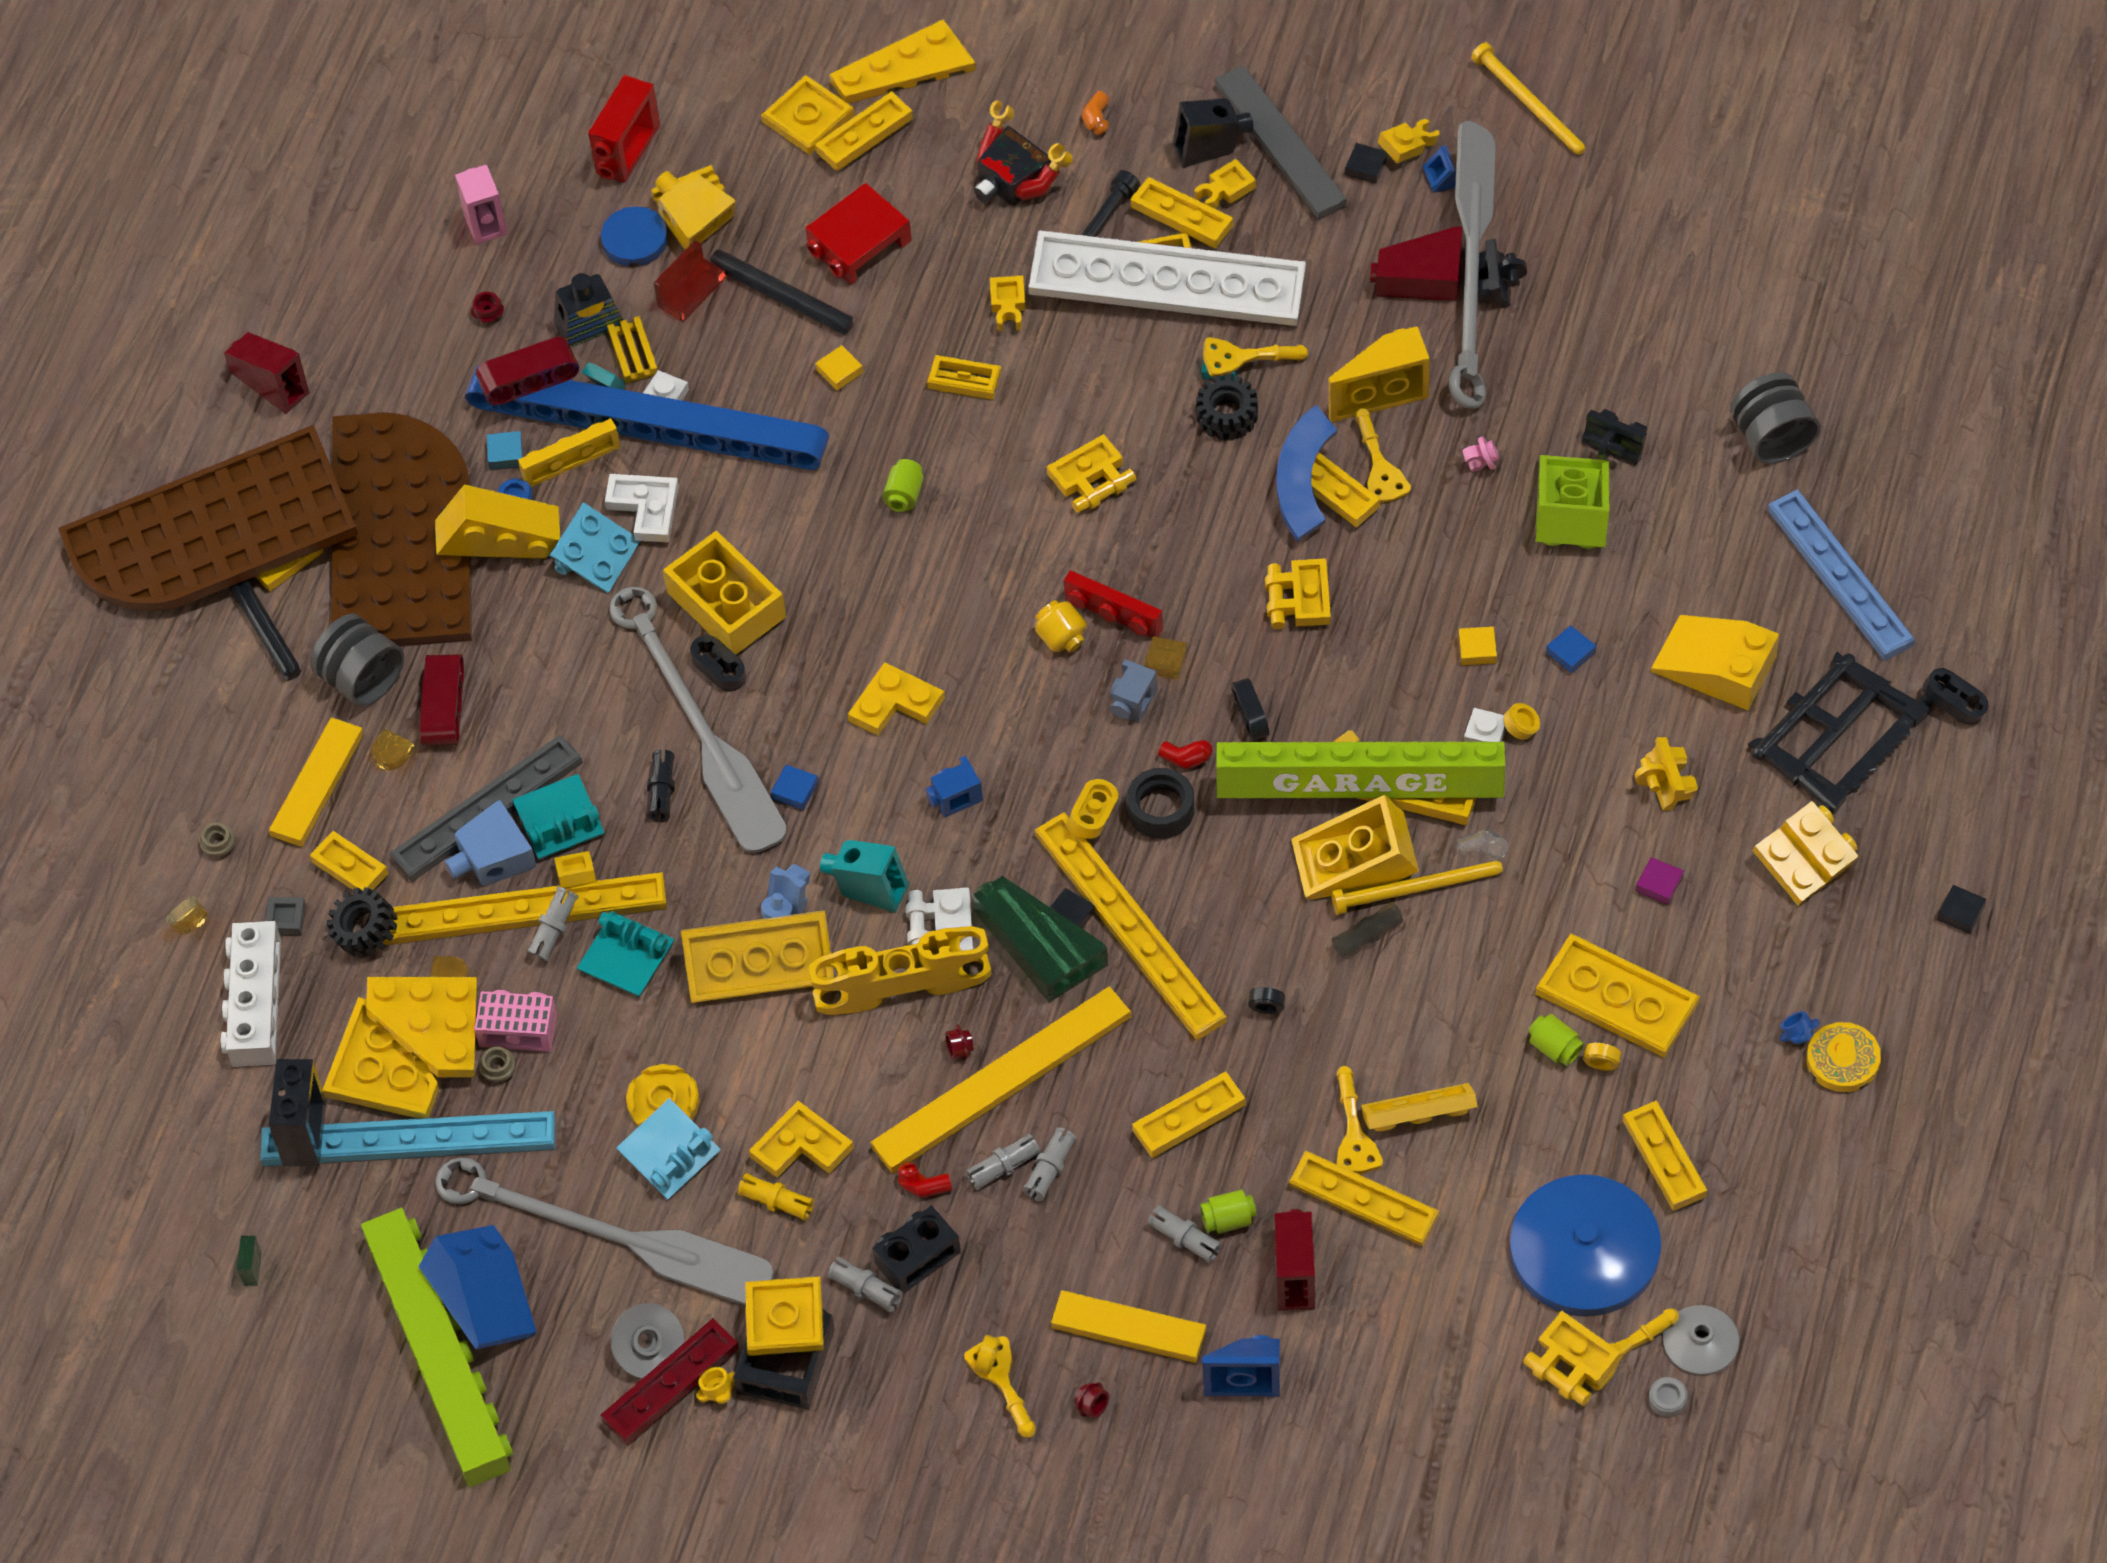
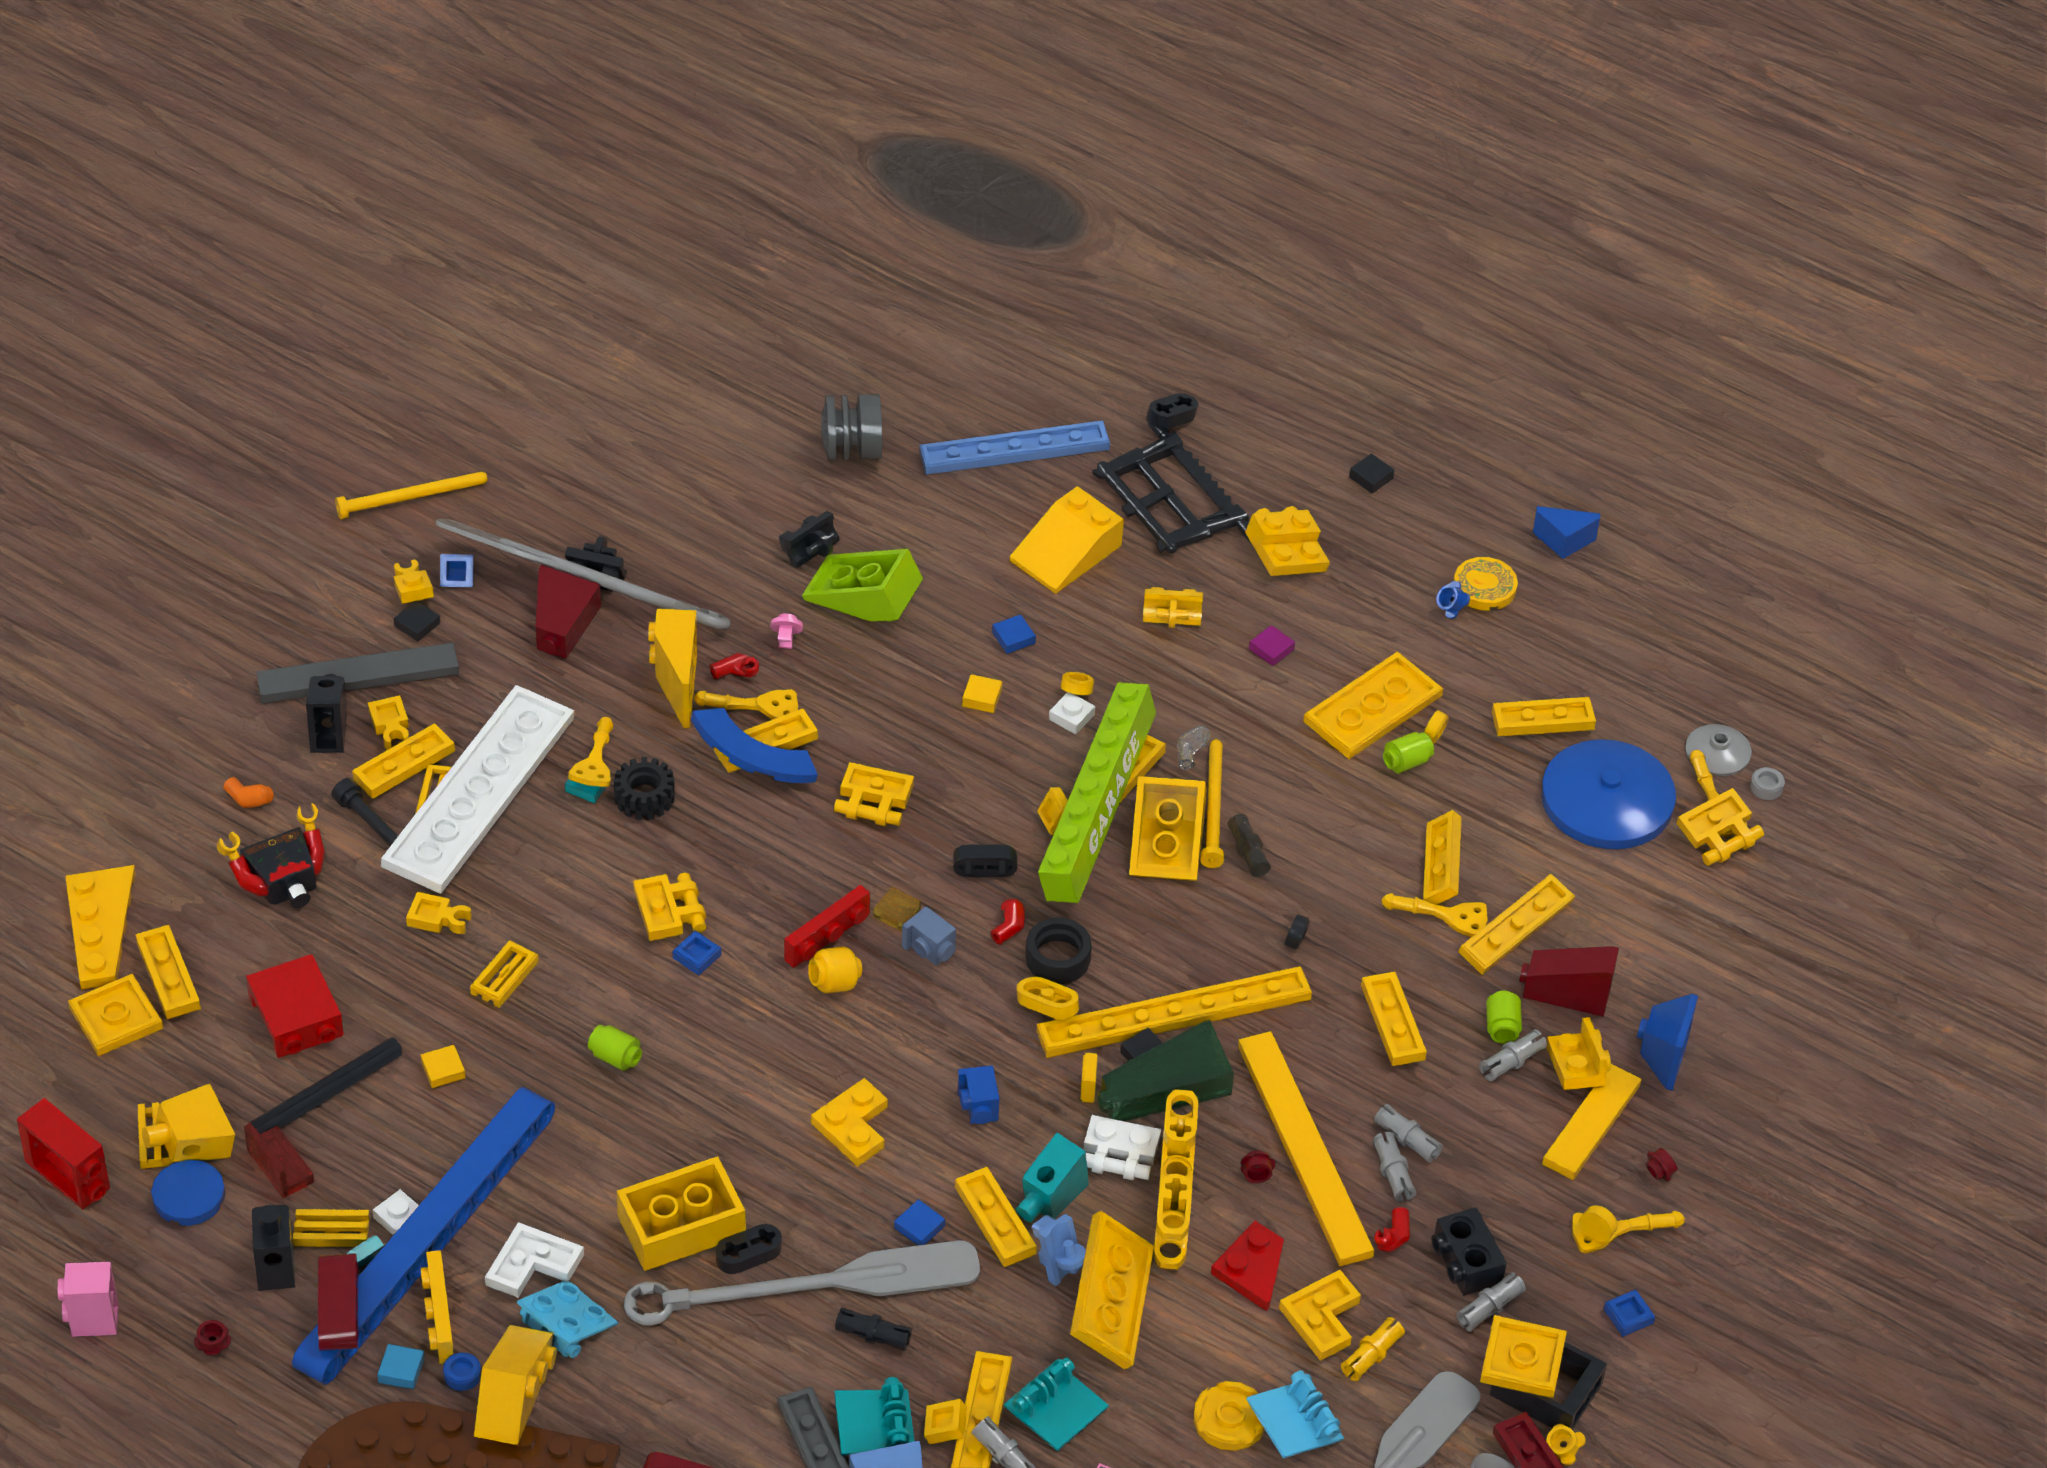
camera: 80 degrees left, 10 degrees down
none -> blue tile [672,930,721,976]
none -> red arm [709,653,759,680]
none -> yellow plate [955,1167,1037,1267]
none -> yellow tile [1080,1053,1097,1103]
none -> red wing [1211,1220,1284,1311]
none -> blue slope [1533,506,1600,559]
none -> yellow bracket [1546,1017,1611,1090]
none -> blue tile [1603,1289,1655,1337]

